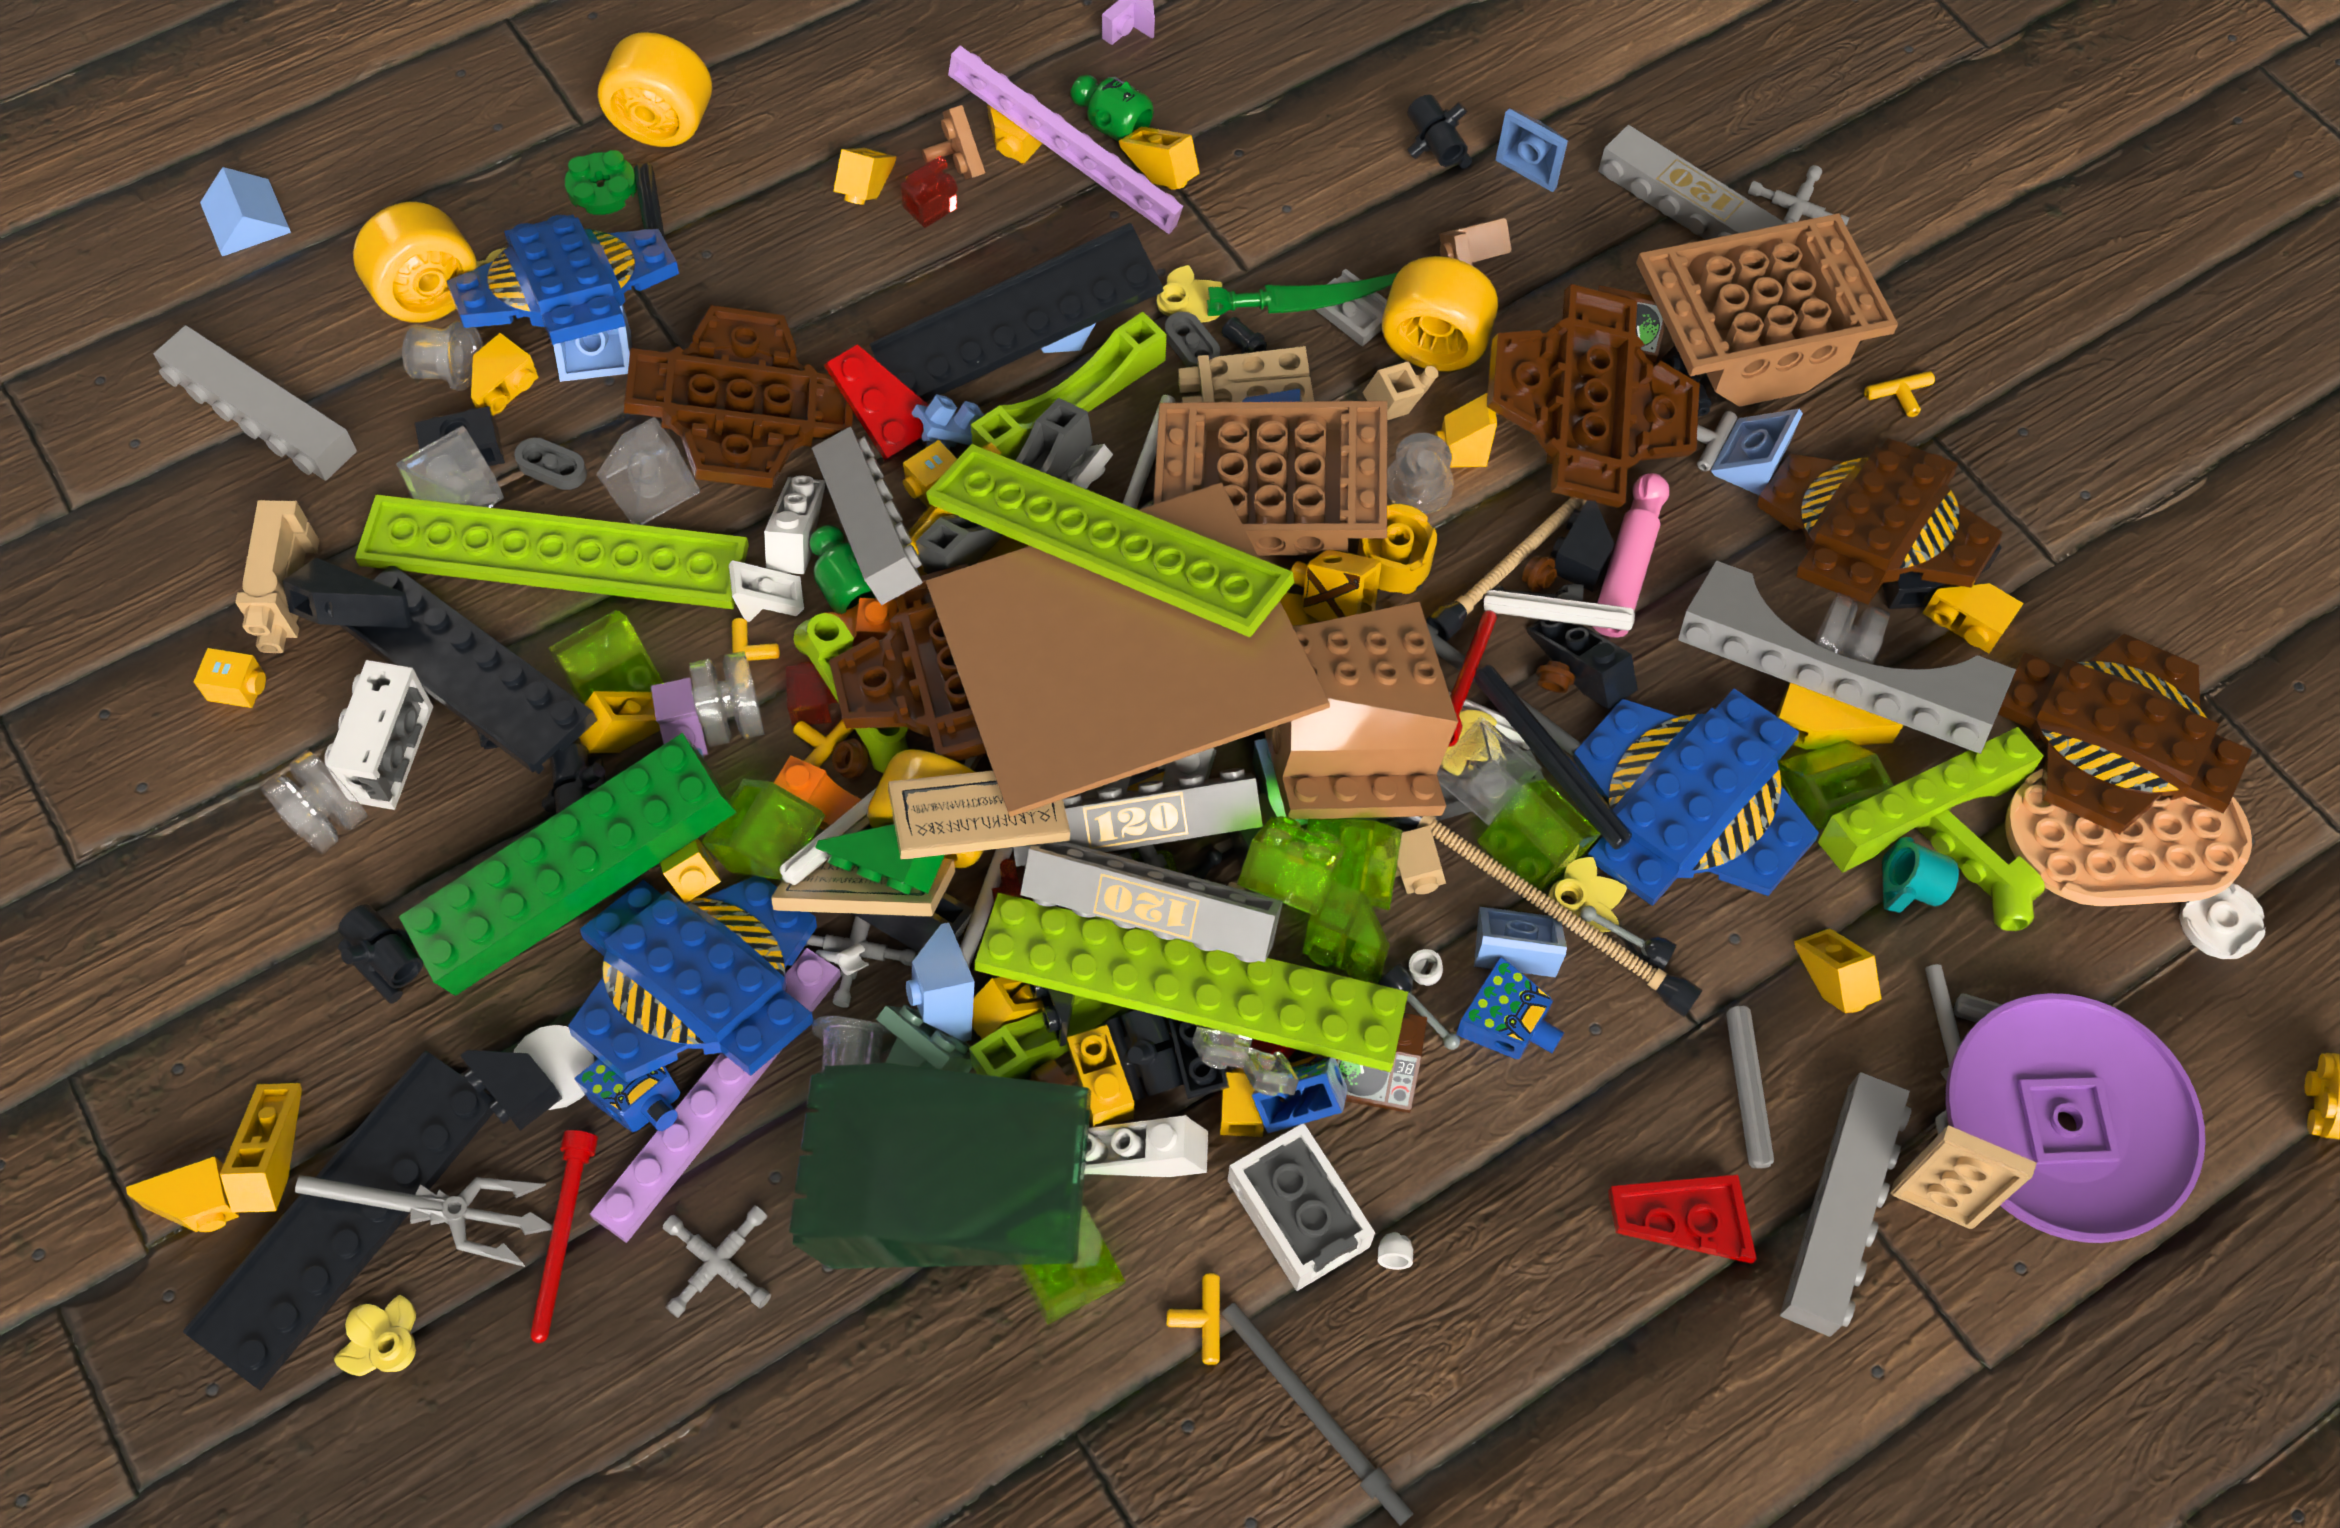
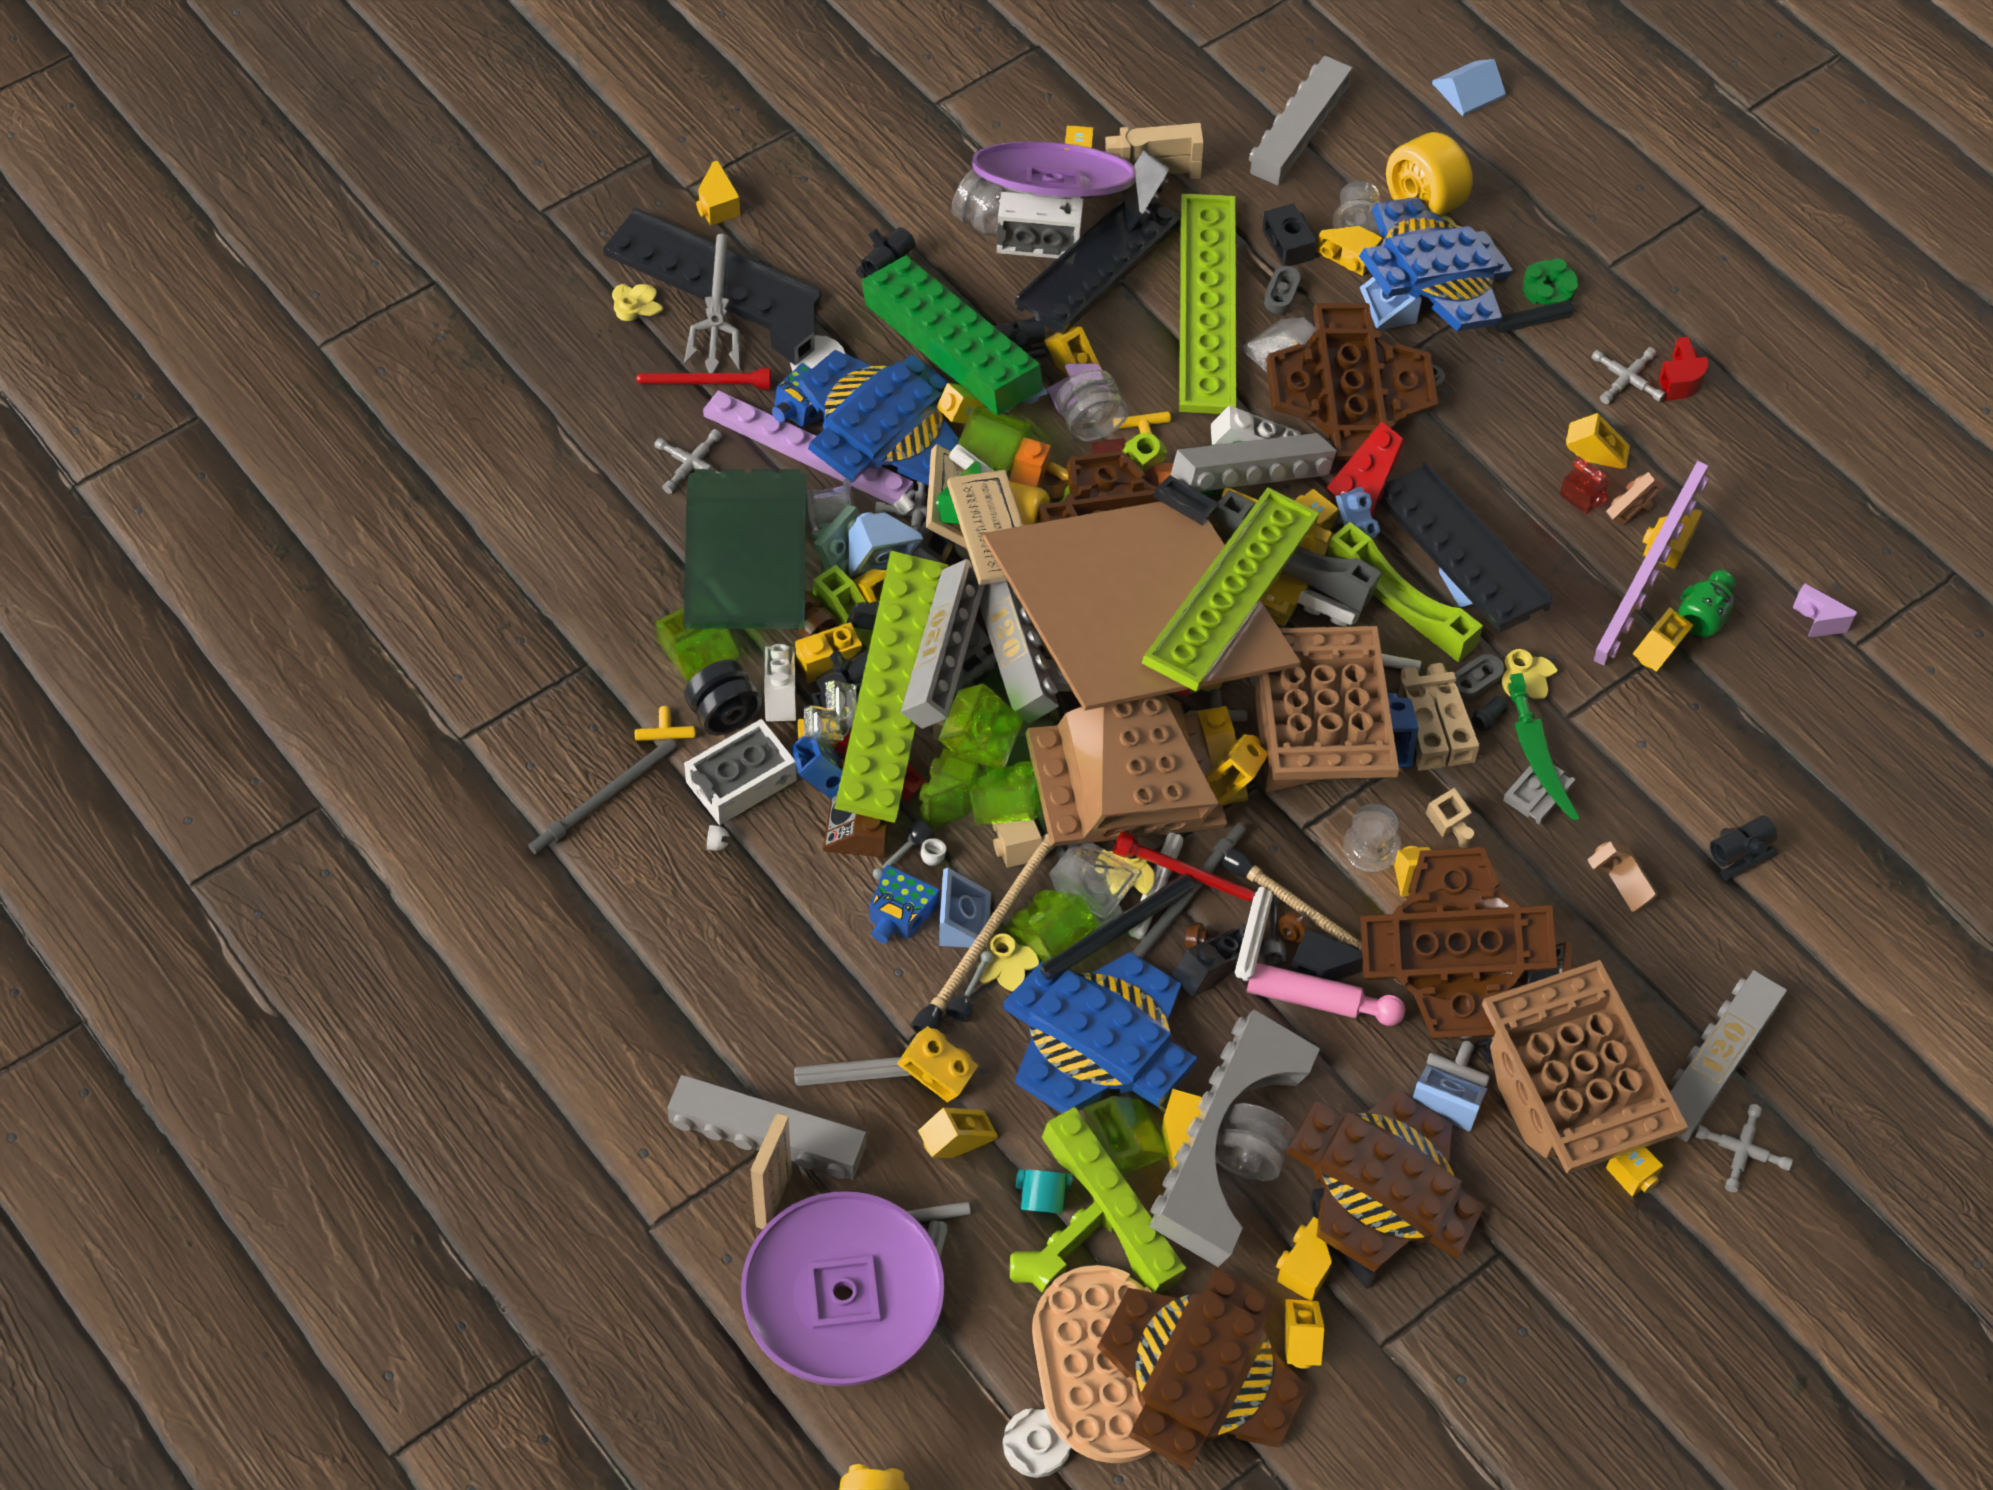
camera: 85 degrees right, 5 degrees down
yellow slope [220,1083,302,1213] -> none
clear slope [396,426,504,508] -> none
clear neon green slope [548,610,664,704] -> none
yellow wheel [598,32,712,147] -> none
white slope [729,560,804,622] -> none
yellow brick [1357,504,1437,594] -> none
yellow wheel [1382,256,1498,371] -> none
medium blue slope [1495,108,1568,192] -> none
red wing [1608,1175,1756,1264] -> none
yellow piece [1864,371,1935,417] -> none
none -> black wheel [684,659,762,736]
none -> yellow brick [897,1026,978,1103]
none -> medium lavender dish [972,141,1137,199]
none -> black tile [1153,475,1219,526]
none -> yellow slope [1285,1299,1324,1368]
none -> light grey piece [1591,347,1666,404]
none -> red brick [1658,336,1708,401]

